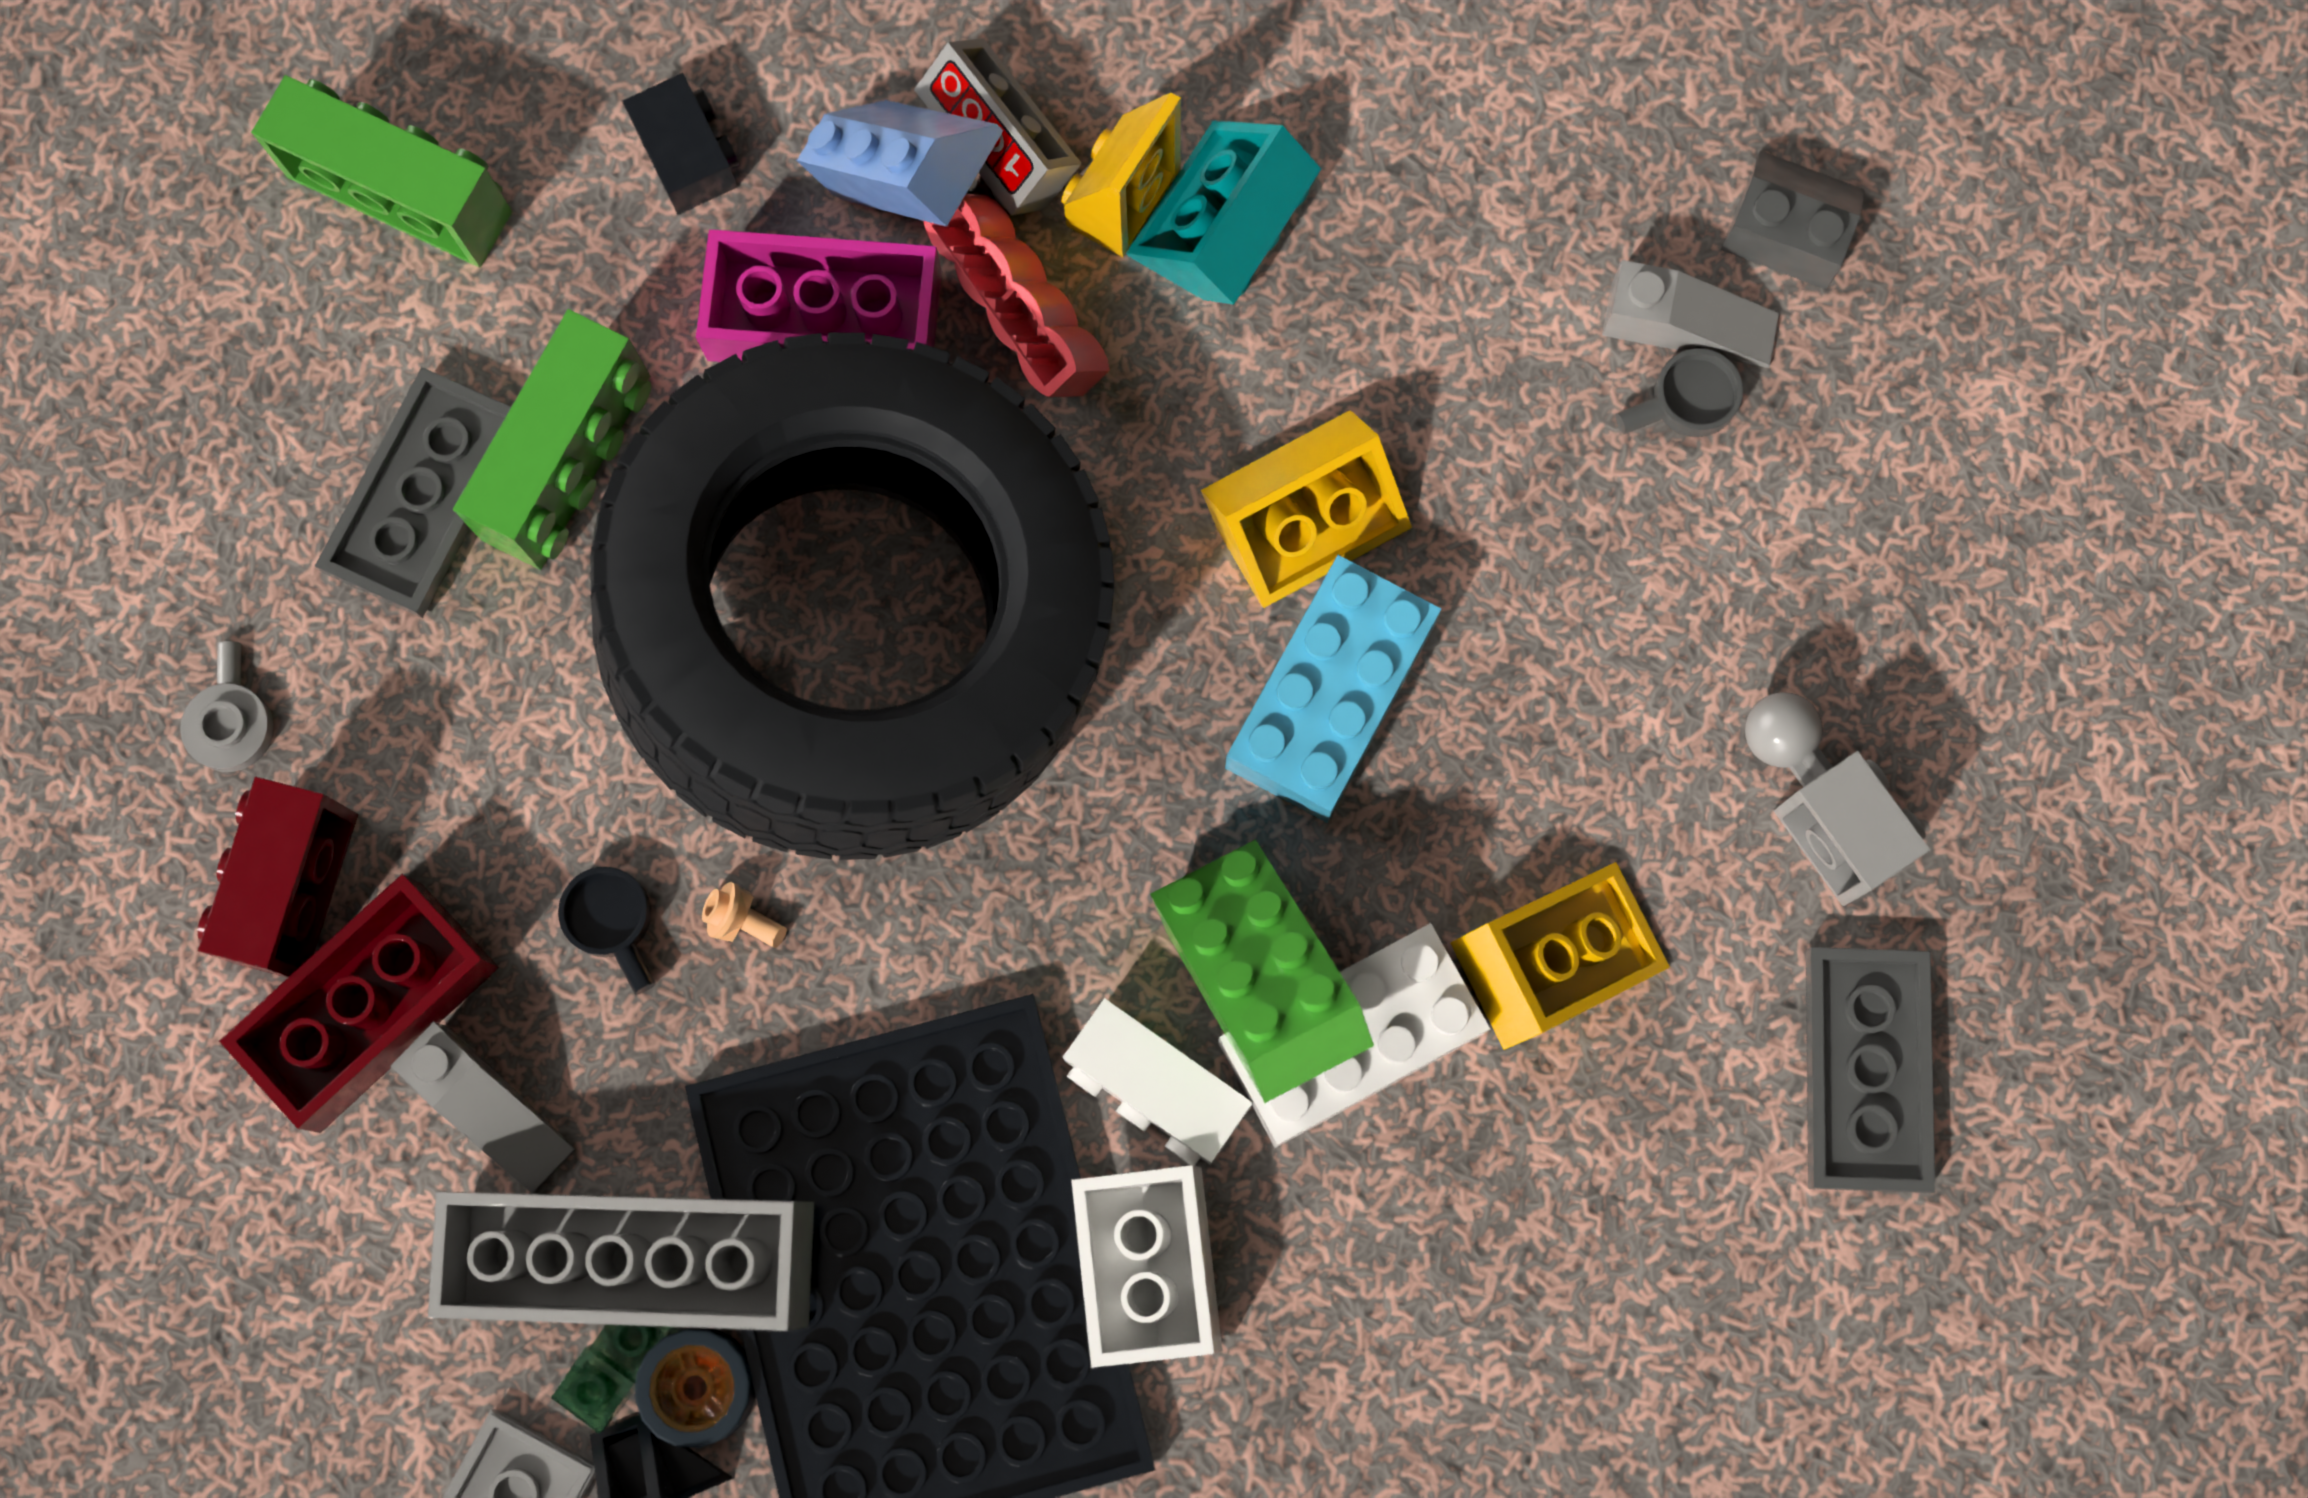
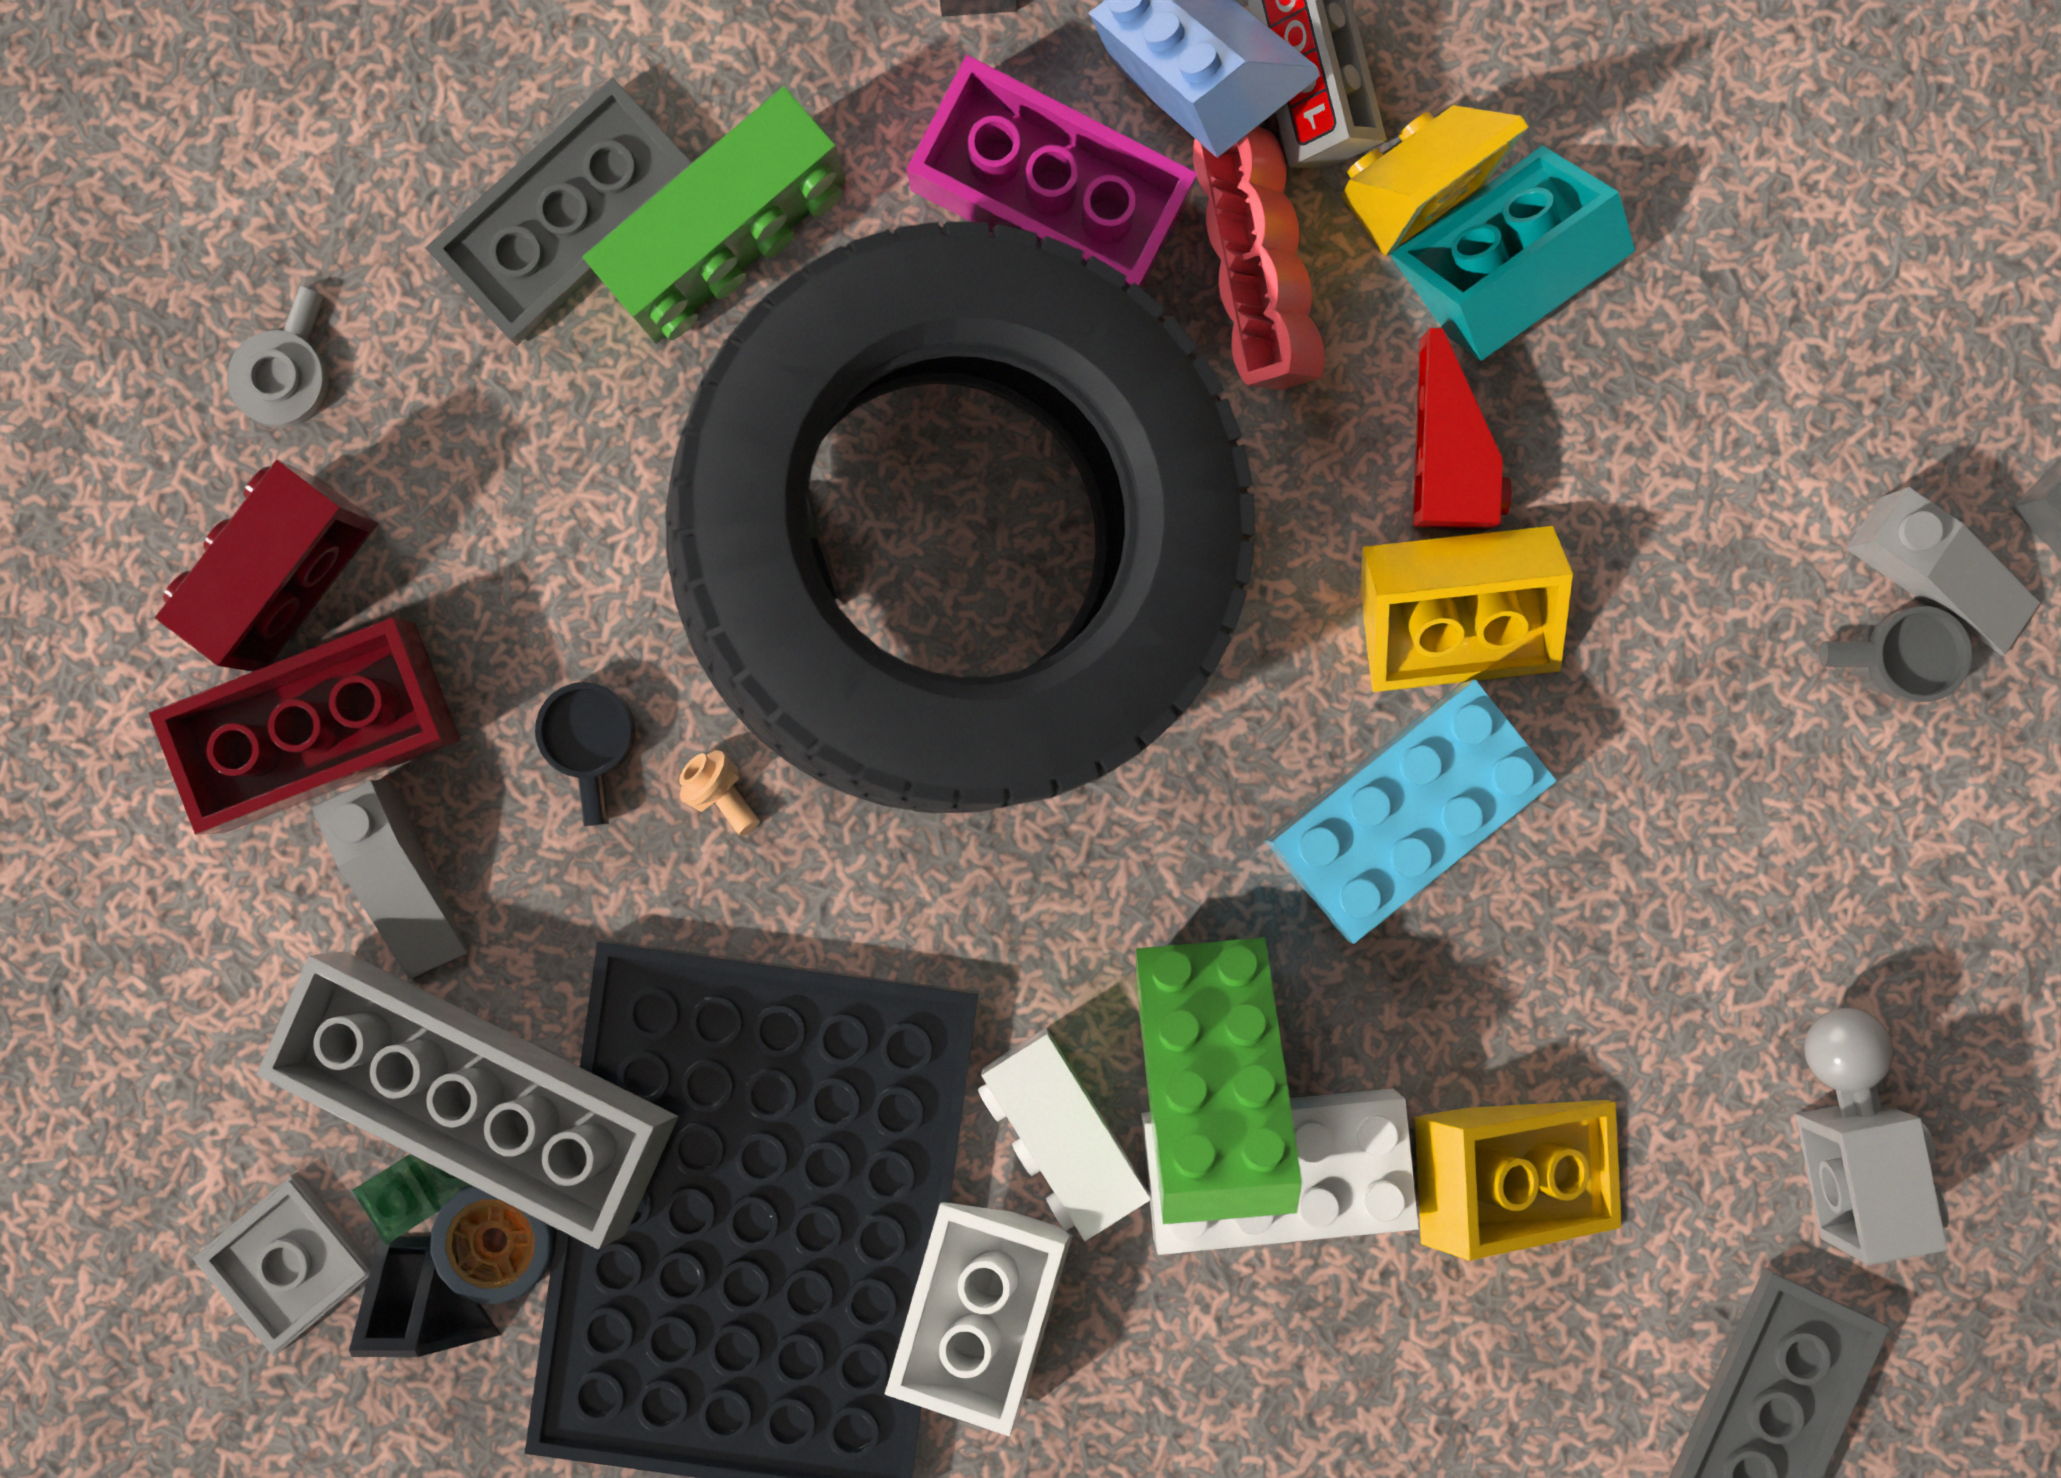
camera: 20 degrees right, 10 degrees up
none -> red slope [1412,328,1512,531]

